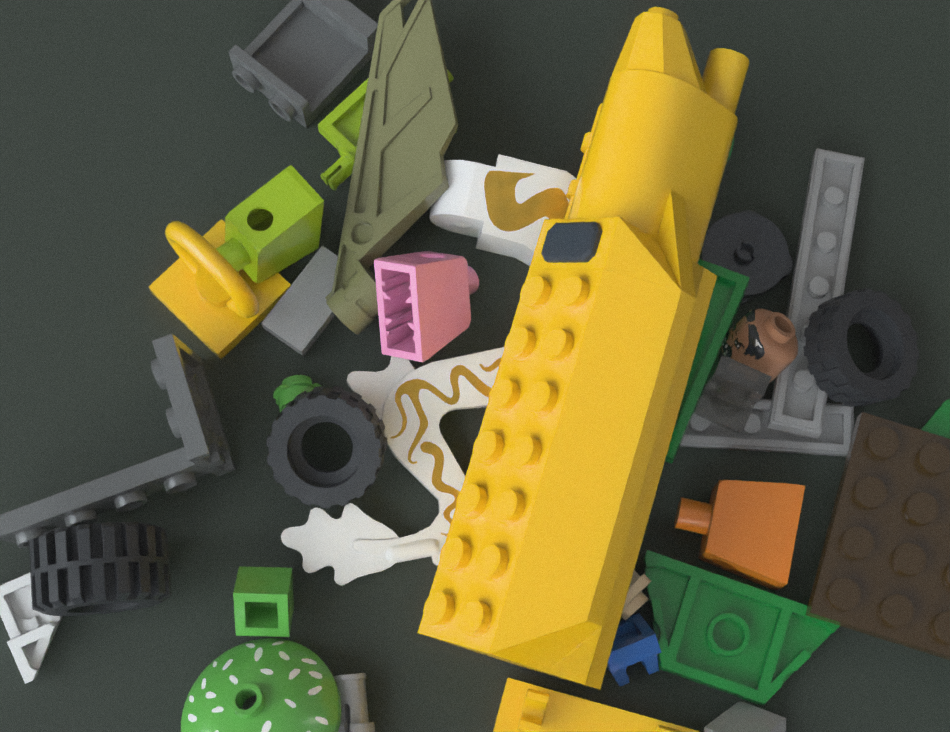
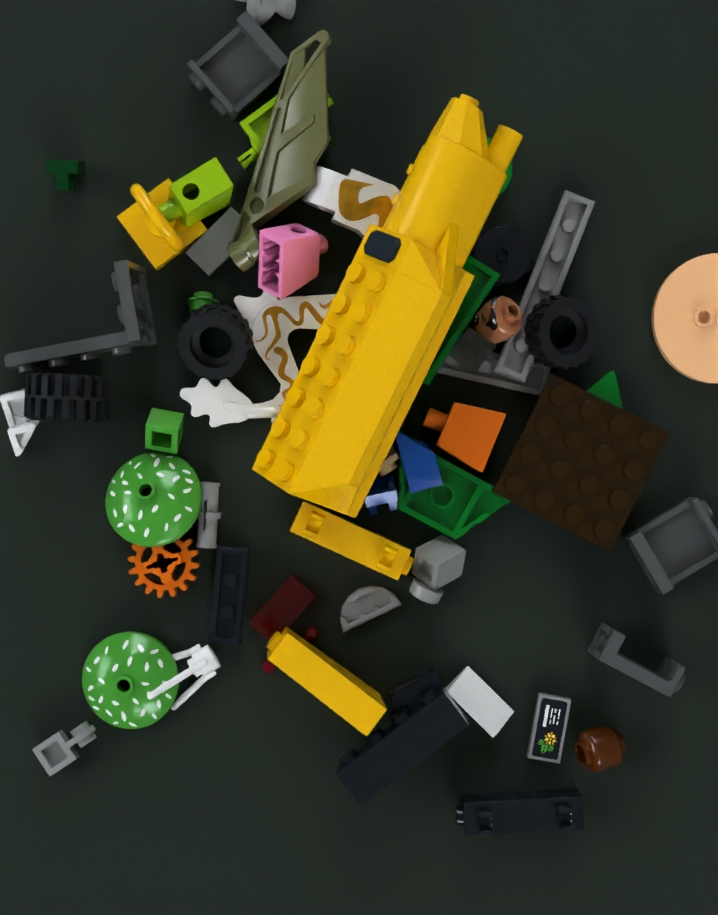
camera: 10 degrees right, 15 degrees up
none -> dark green tile [45,159,85,191]
none -> blue slope [395,429,443,493]

